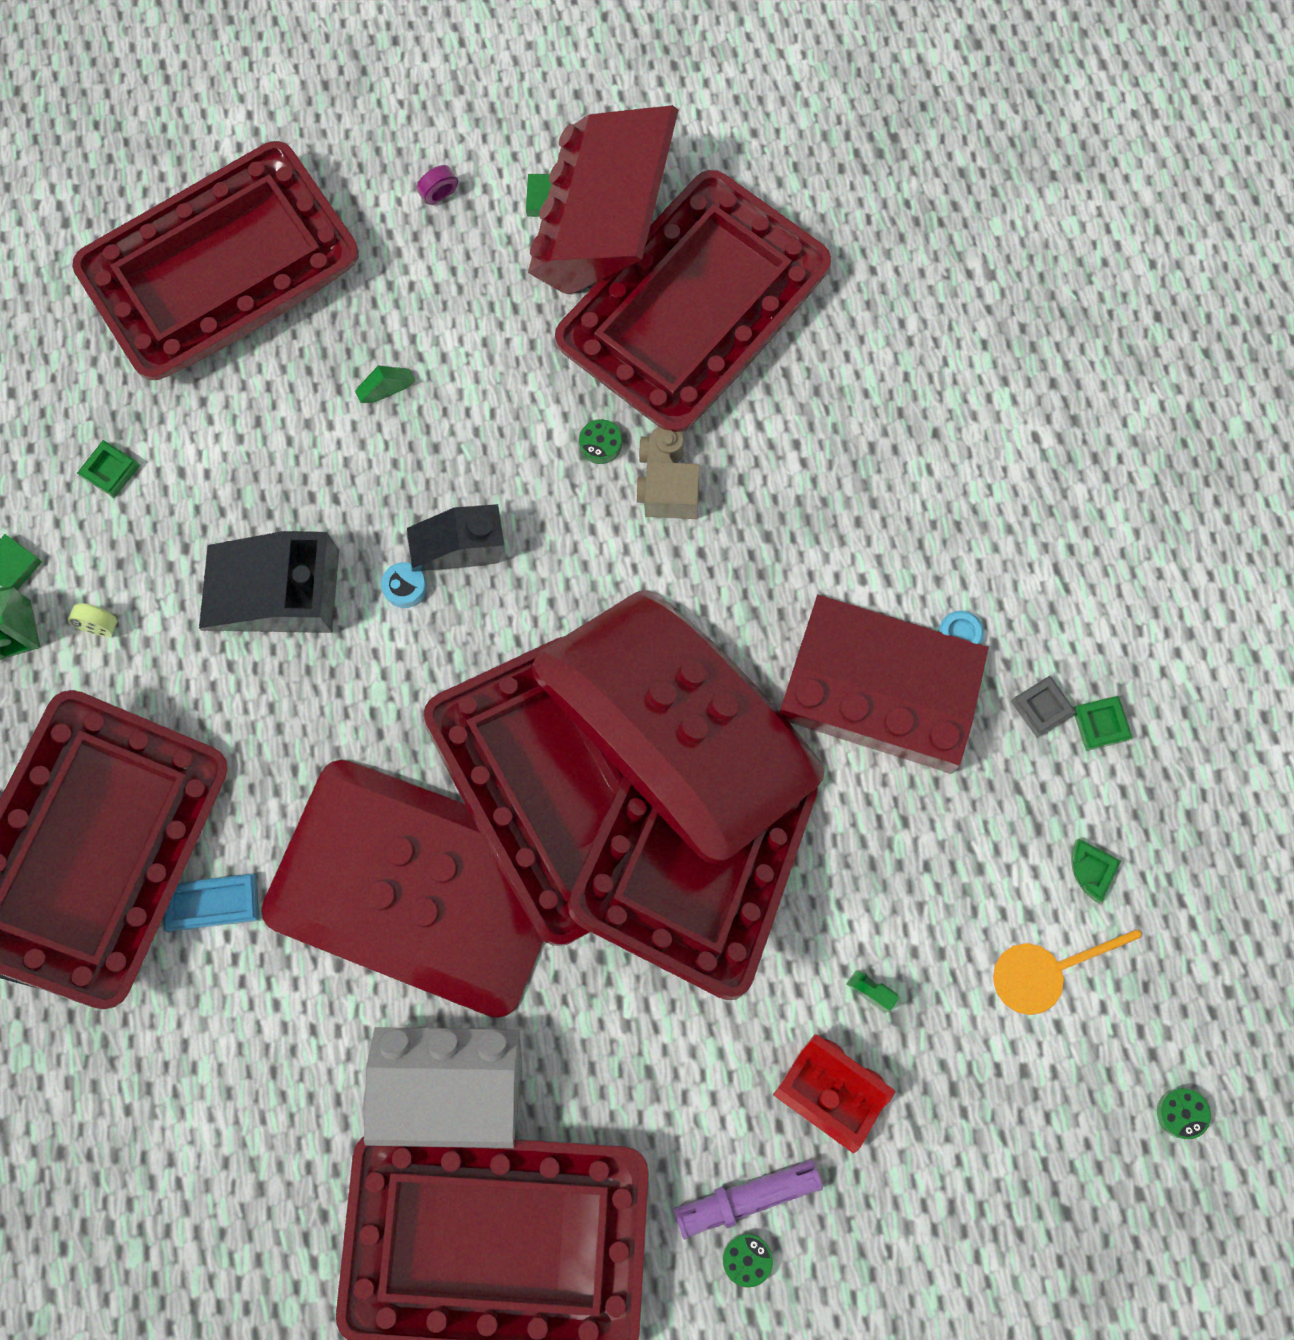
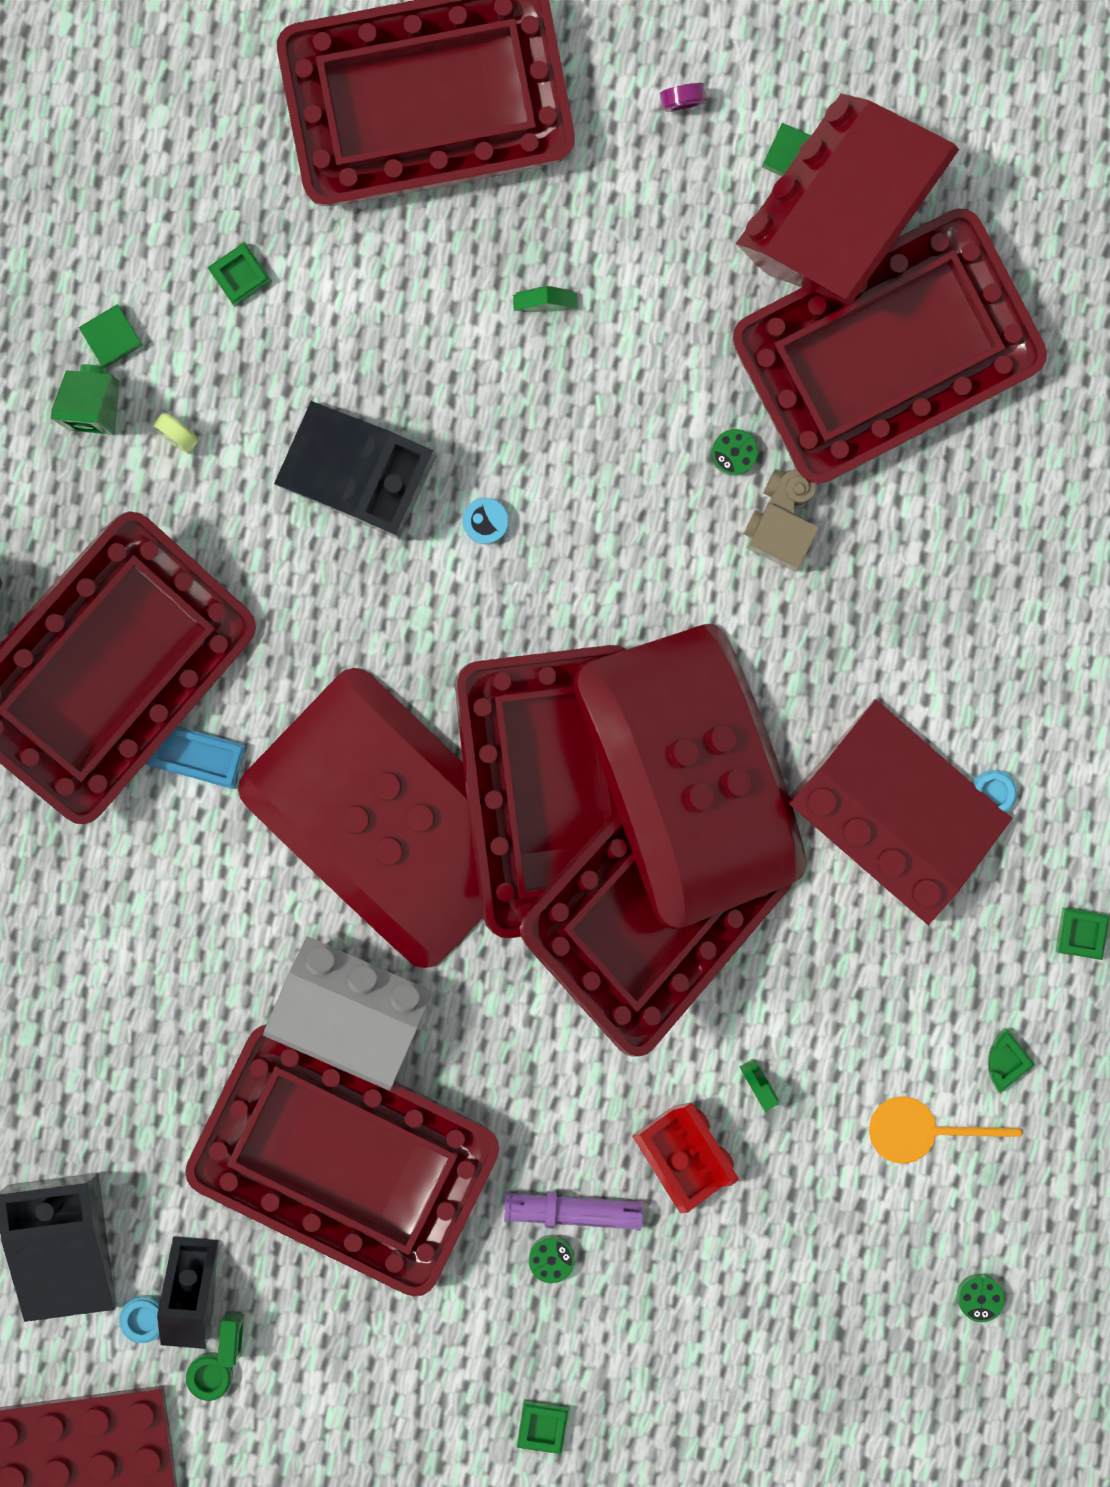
camera: 15 degrees right, 15 degrees up
black slope [406,504,504,572] -> none
dark grey tile [1011,675,1076,738] -> none

